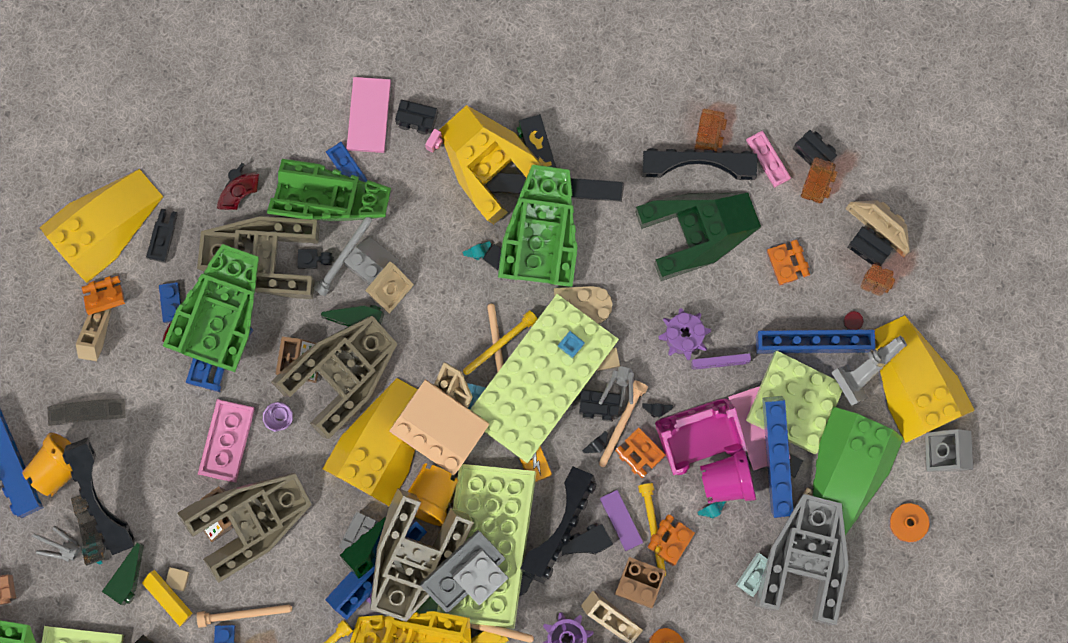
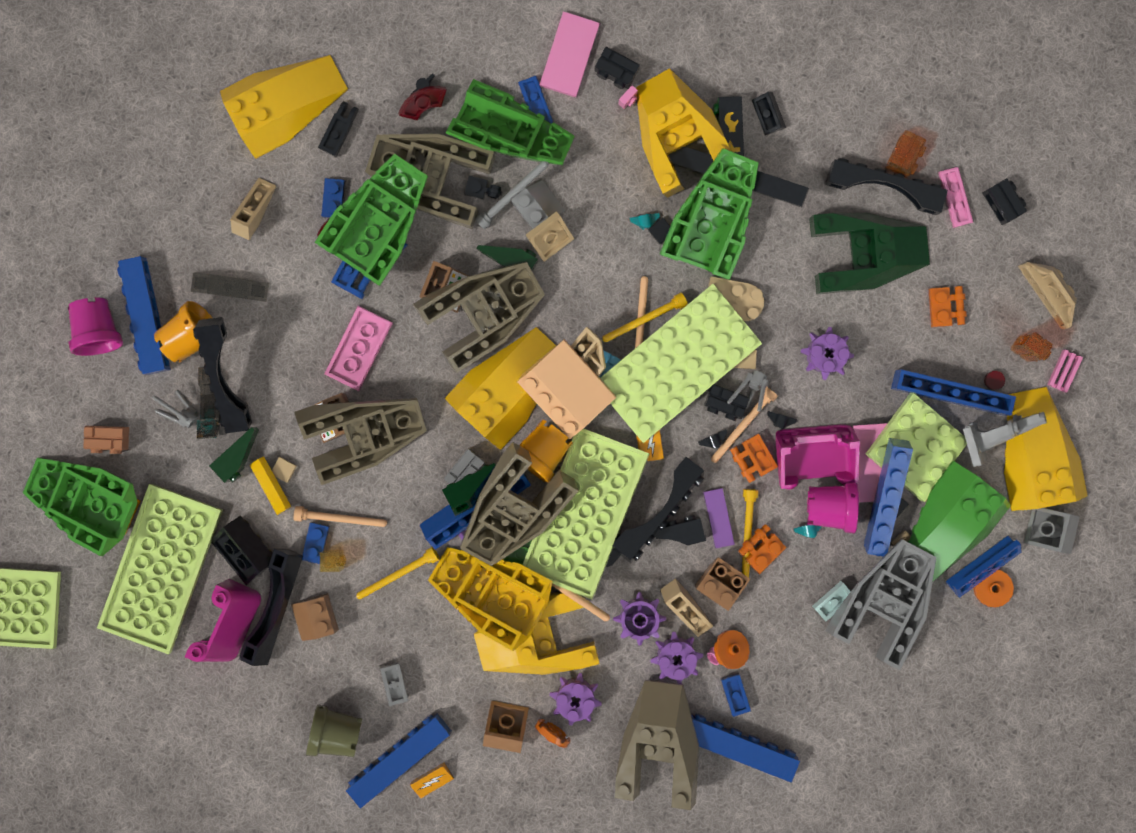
camera: 15 degrees right, 10 degrees up
orange plate [82,275,125,315] -> none
lavender hair [263,402,293,432] -> none
plate [420,530,505,613] -> none
light grey plate [452,549,509,605] -> none
dark azure tile [557,331,585,359] -> none
medium lavender tile [691,353,751,370] -> none
clear orange brick [801,157,838,204] -> none
black brick [847,226,894,269] -> none
none -> black slope [752,91,786,136]
none -> blue fence [946,536,1022,598]
none -> bright pink tile [1047,349,1083,393]

